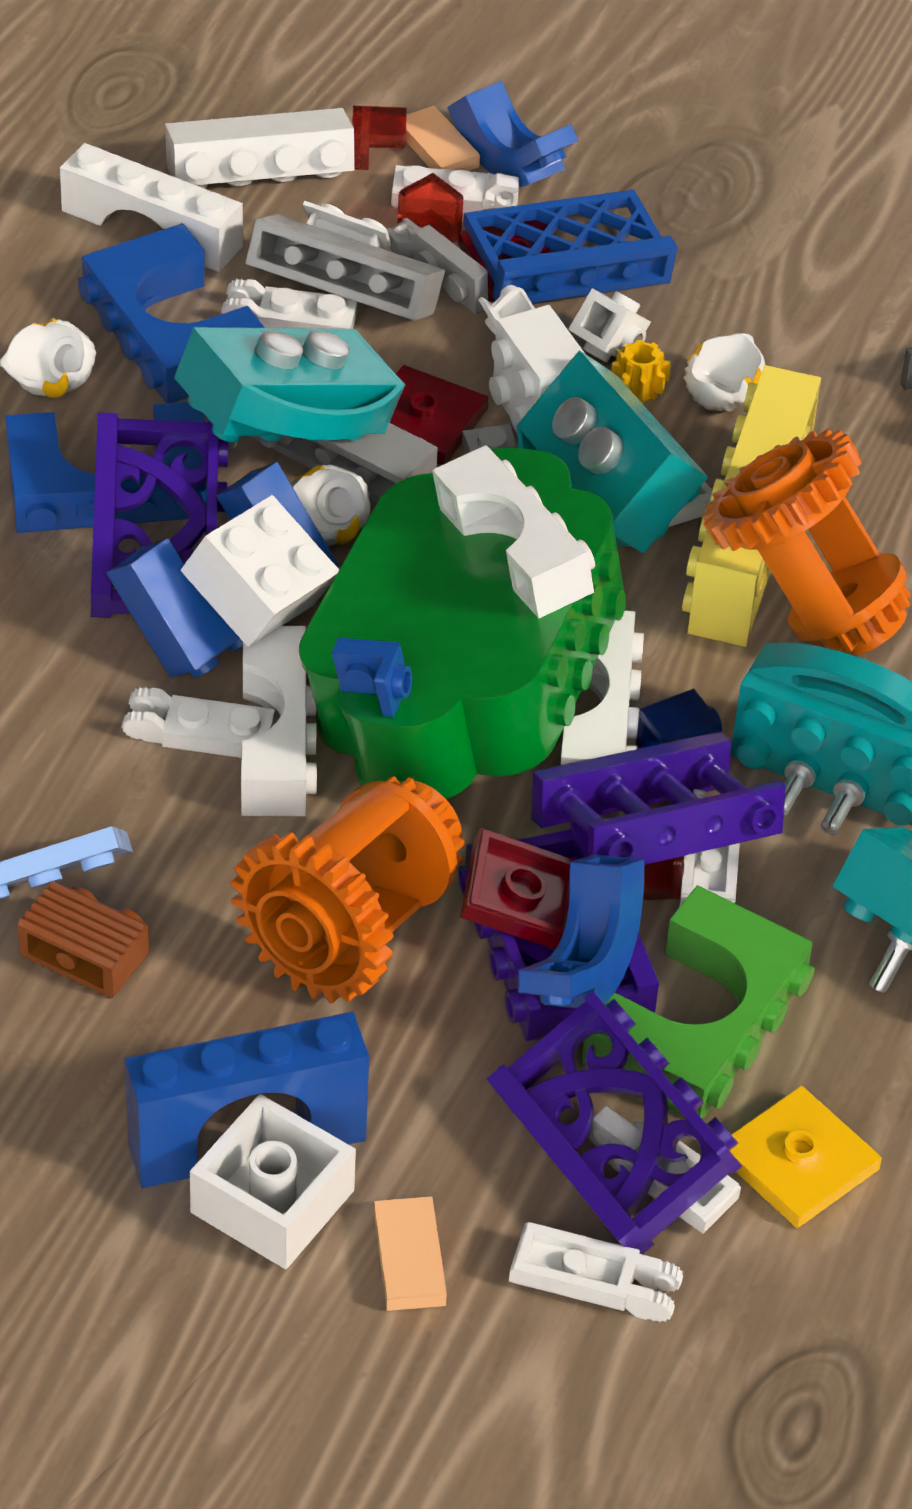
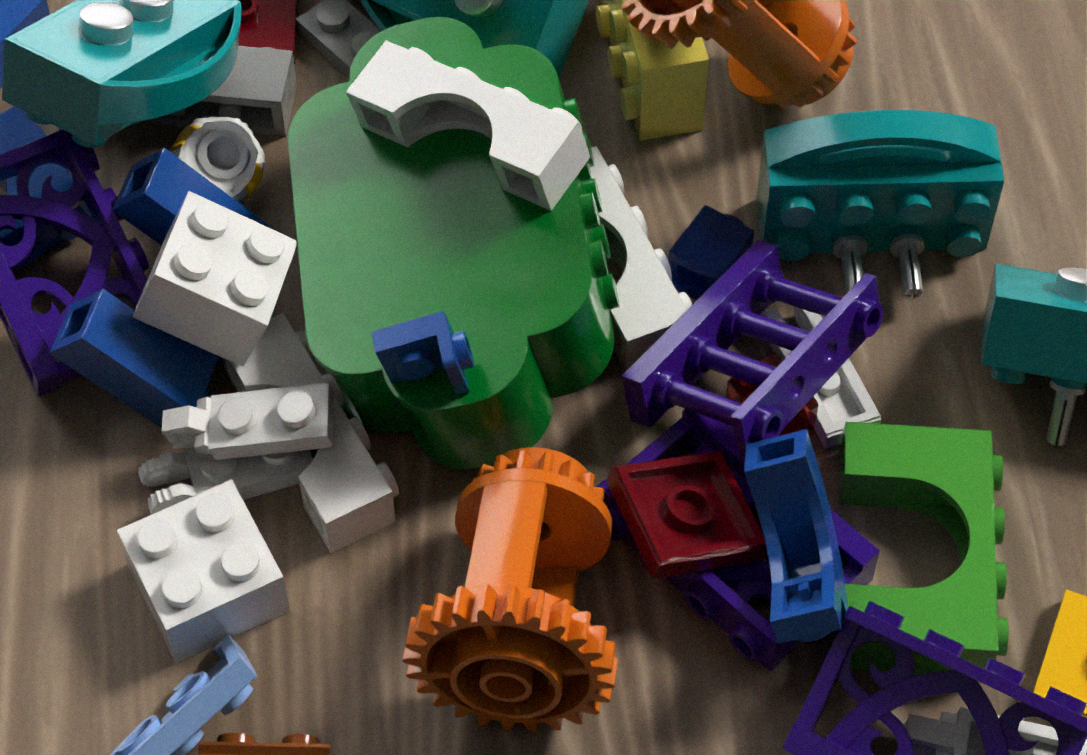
camera: 25 degrees left, 10 degrees up
none -> white brick [117,479,290,664]
none -> white hinge [161,382,334,460]

